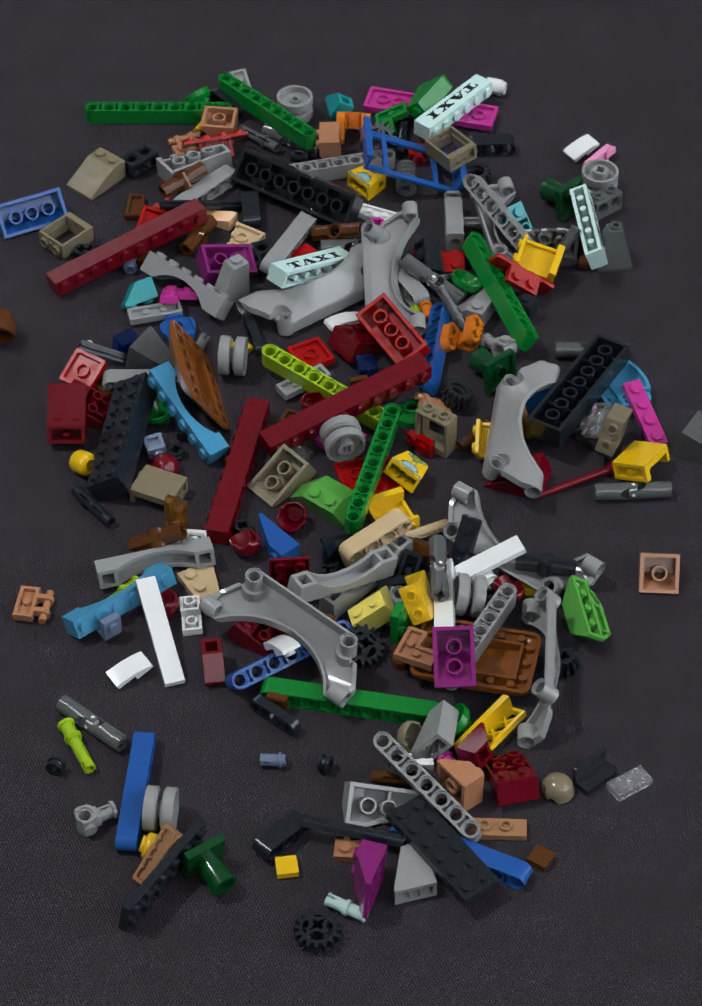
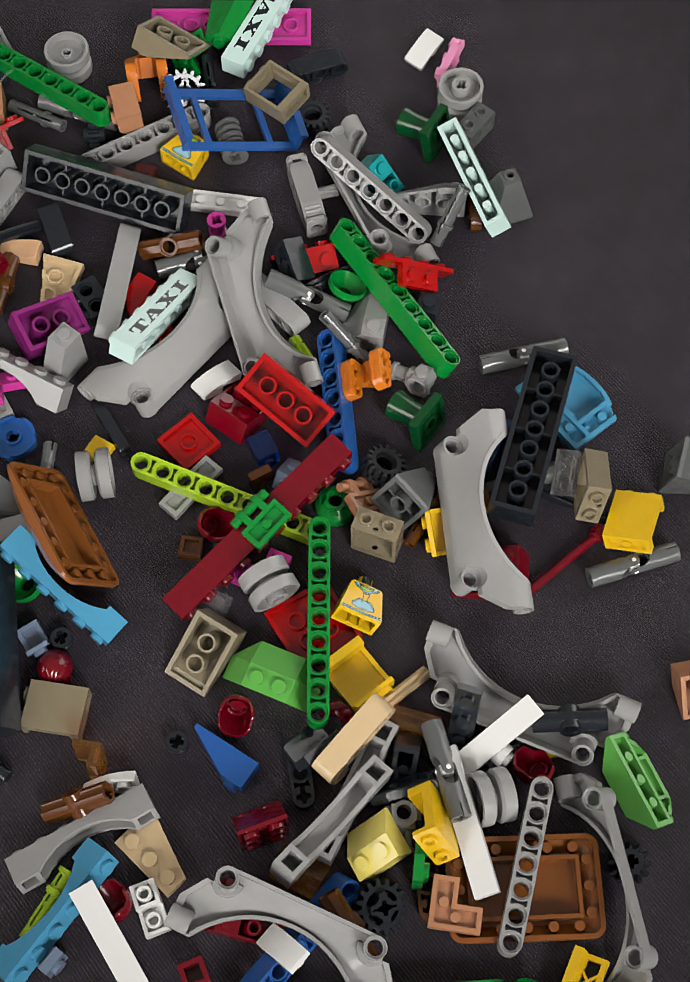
camera: 15 degrees left, 20 degrees up
dark red brick [203,397,270,546] -> none
dark red hair [229,528,260,558] -> none
teal slope [325,93,354,121] -> none
red plate [405,430,435,458] -> none
red plate [407,143,426,166] -> none
orange pin [419,300,433,323] -> none
magenta slope [432,625,476,688] -> none
yellow panel [512,234,566,284] -> none
dark pink plate [622,379,668,444] -> none
none -> dark tan slope [131,15,209,59]
none -> green plate [229,489,292,551]
none -> dark grey slope [370,467,437,531]

